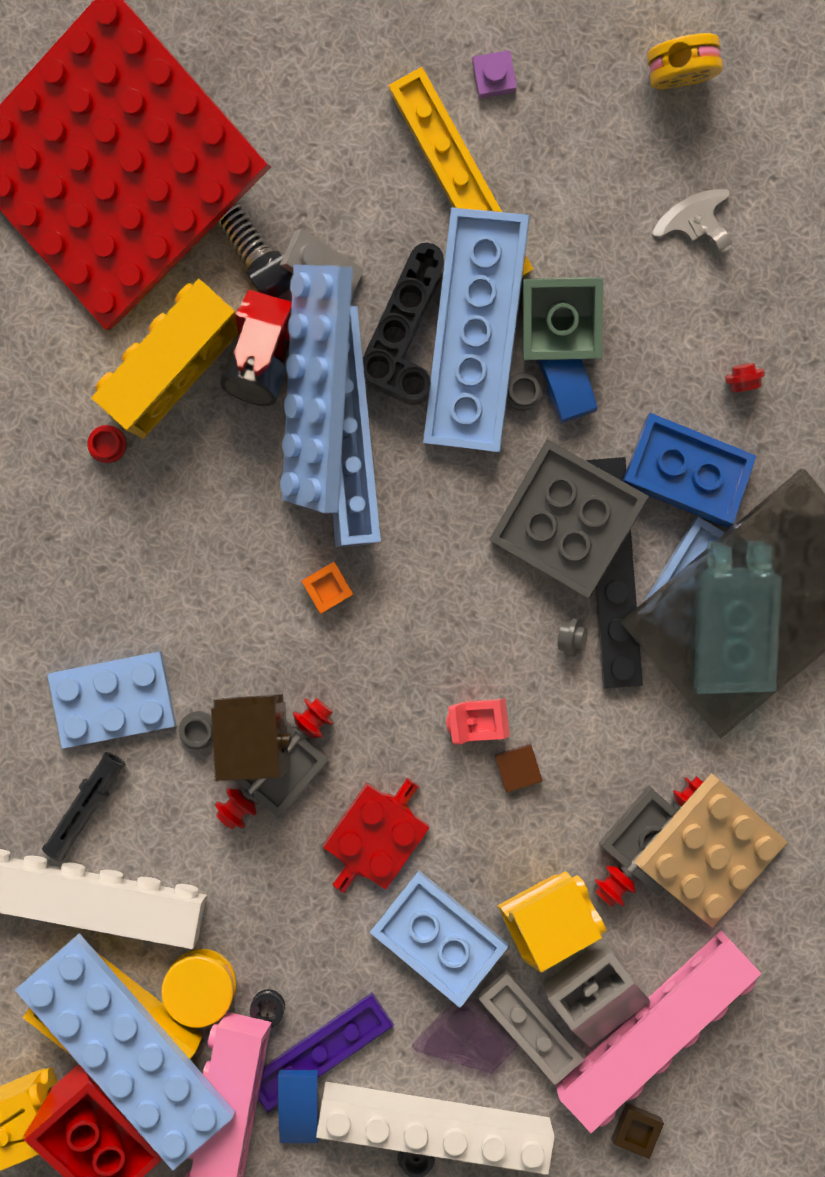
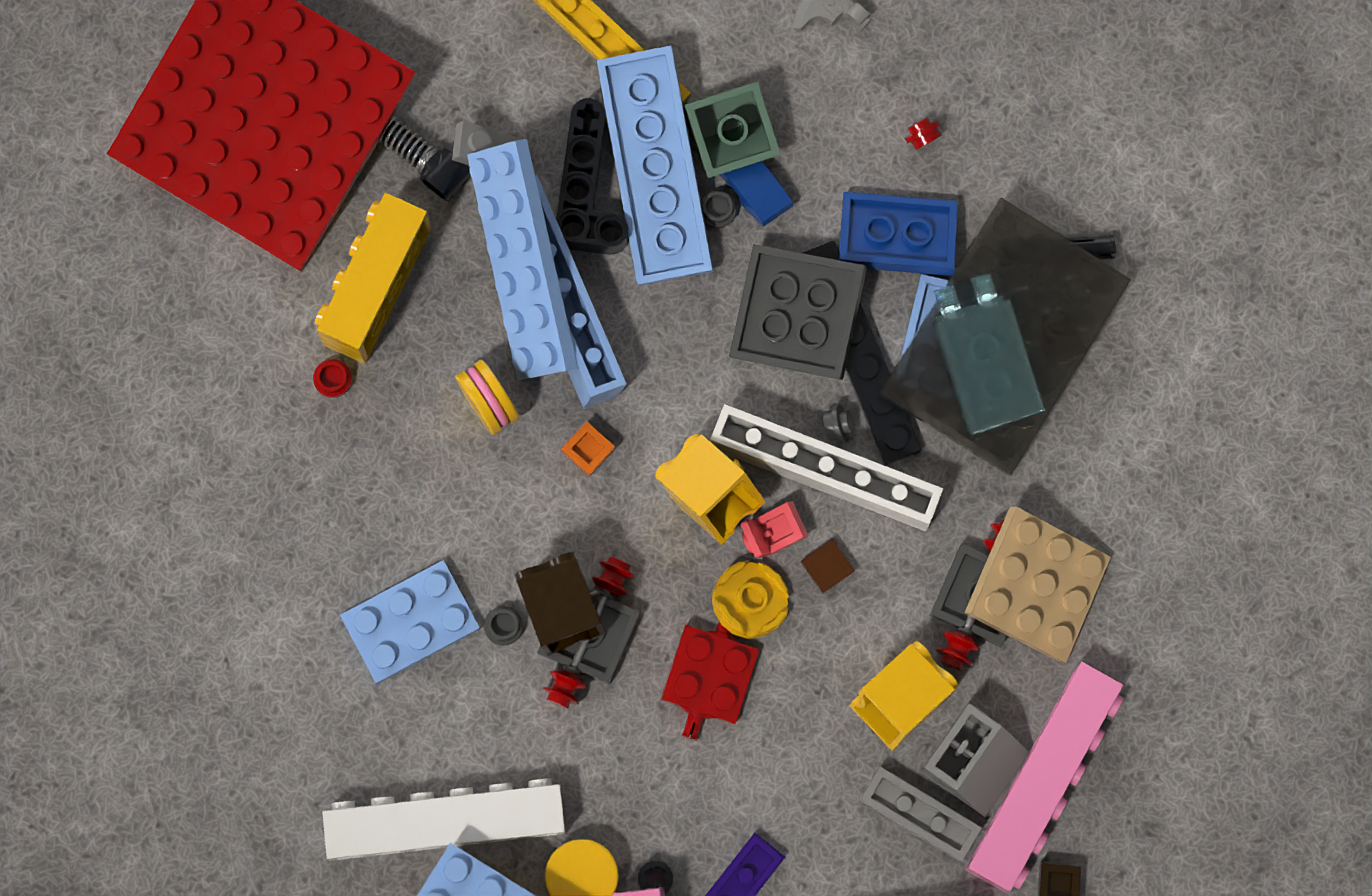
camera: 20 degrees left, 10 degrees down
black pin [42,752,126,861] -> none
piece [220,290,292,406] -> none
light blue plate [370,870,508,1008] -> none
clear purple wing [412,997,518,1074] -> none
none -> yellow head [455,359,519,435]
none -> yellow piece [655,434,766,545]
none -> white brick [710,404,943,532]
none -> yellow tile [711,561,789,639]

